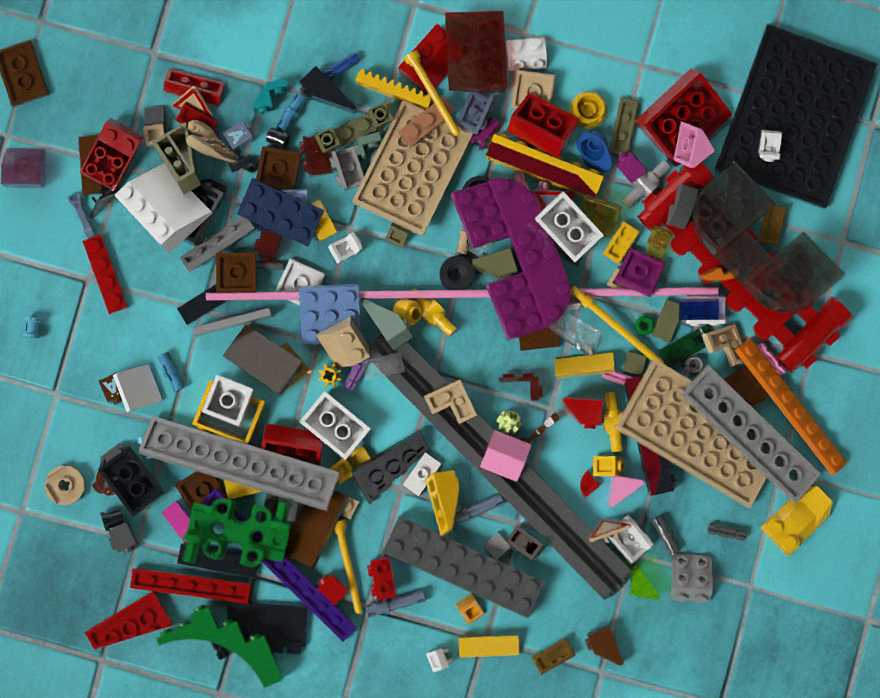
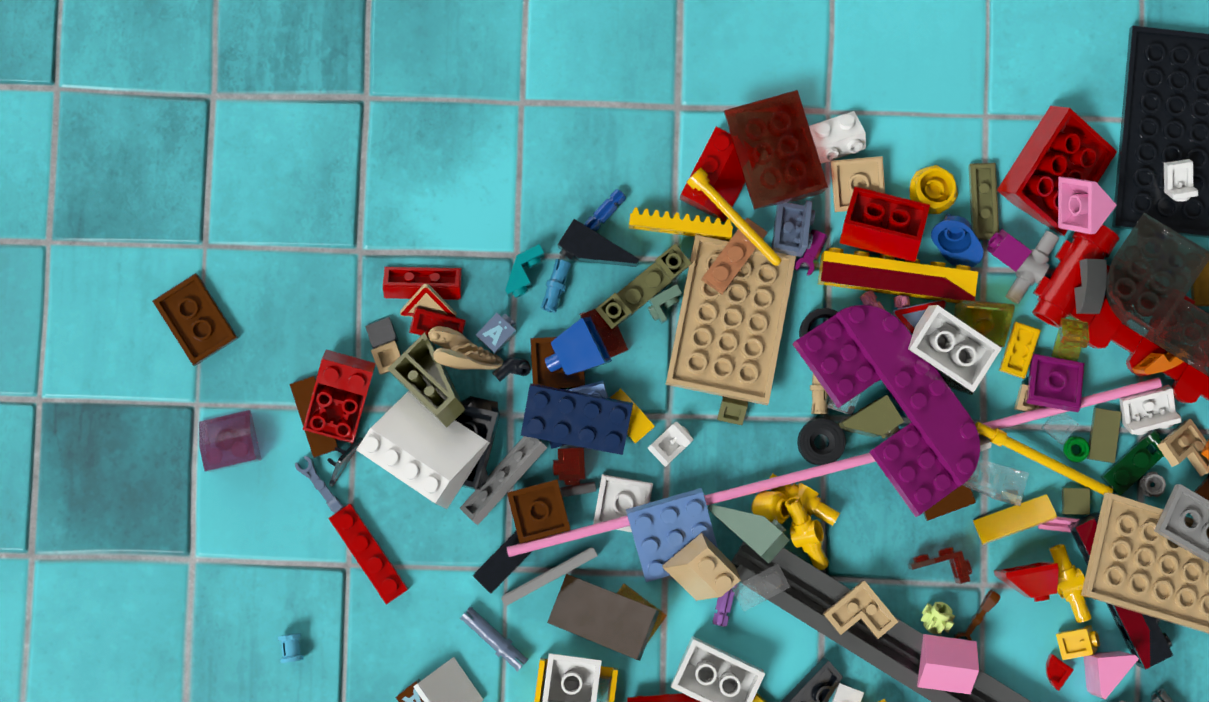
camera: 20 degrees left, 0 degrees up
dark azure pin [157,352,185,392] -> none
black bush [266,127,291,150] -> none
yellow gear [318,364,342,387] -> none
light grey bracket [329,146,364,191] -> none
clear blue plate [678,299,719,320] -> none
none -> sand blue pin [460,606,529,672]
none -> blue torso [545,317,612,375]
none -> yellow pin [785,496,829,571]

